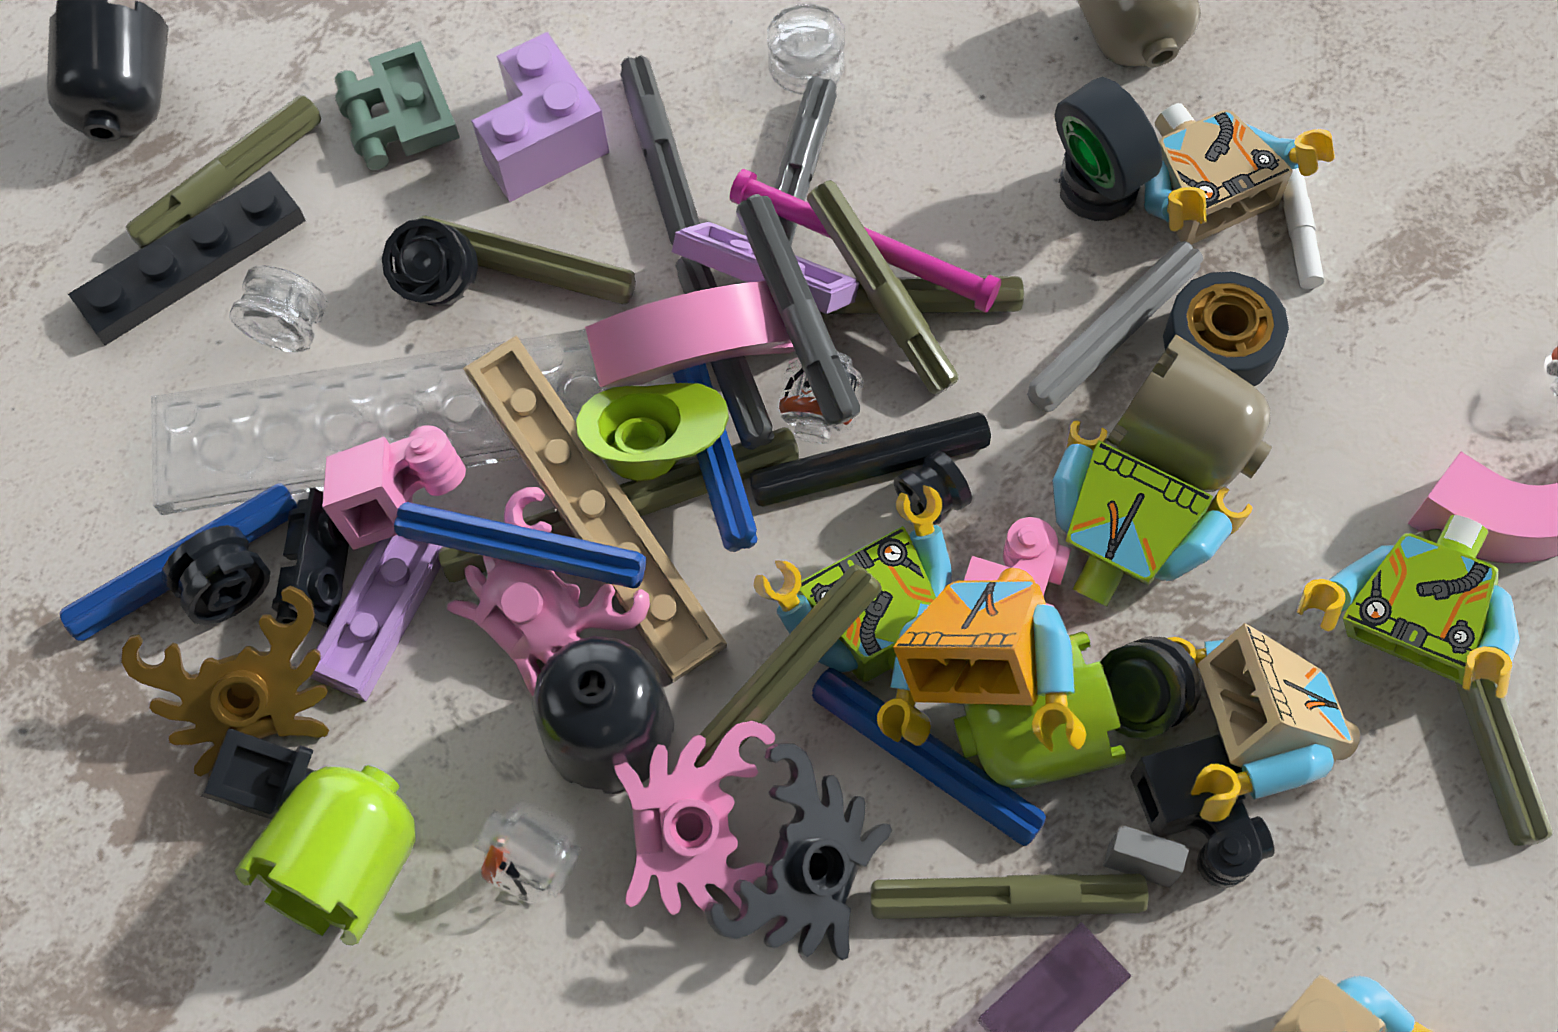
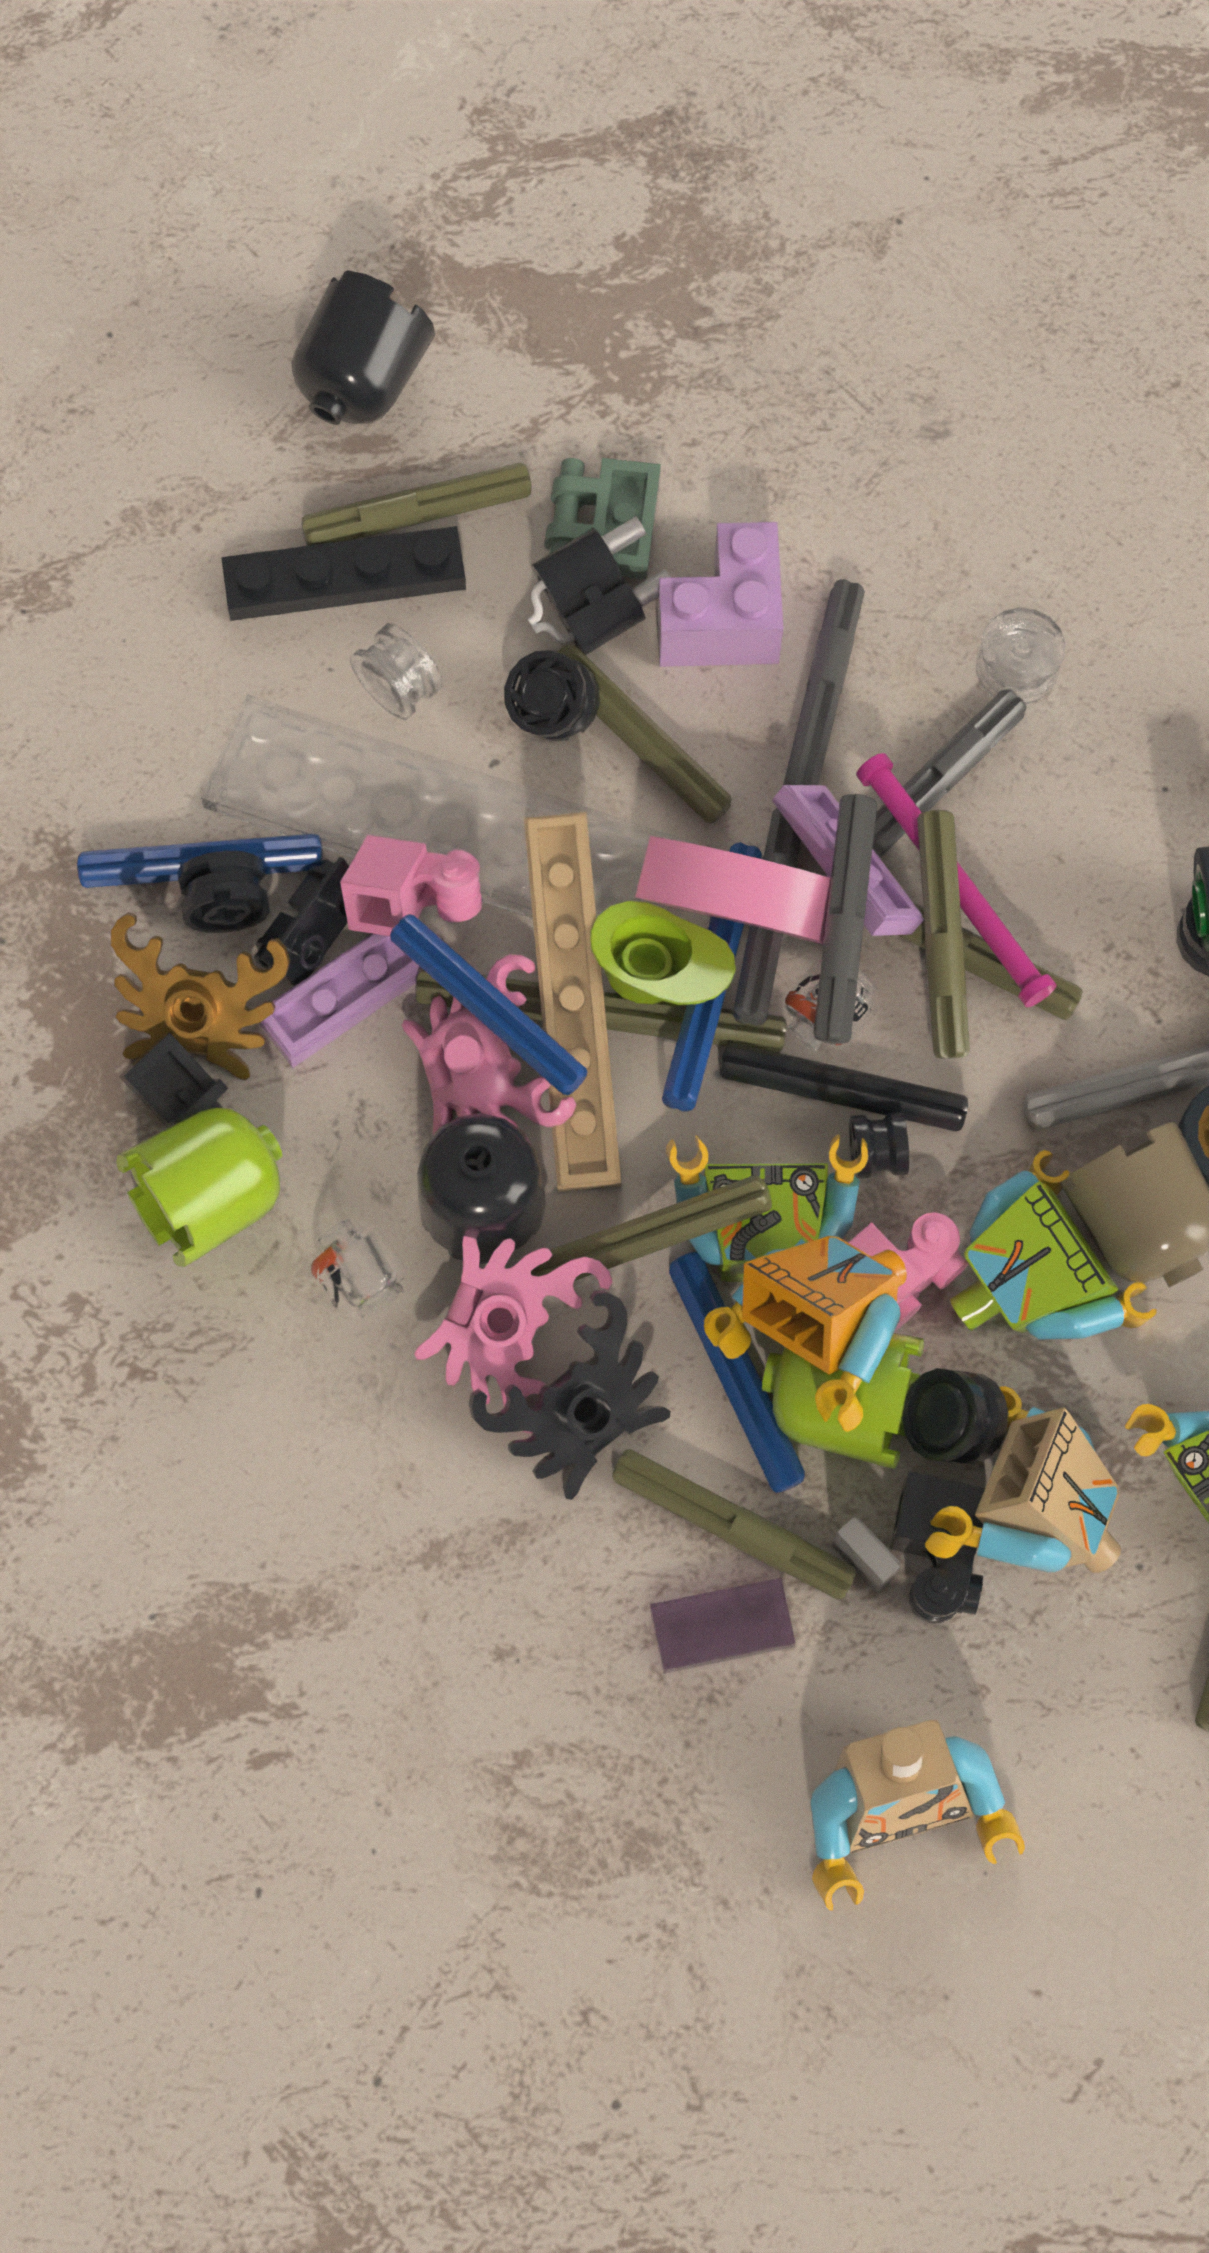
camera: 25 degrees right, 5 degrees up
none -> black piece [528,516,671,655]

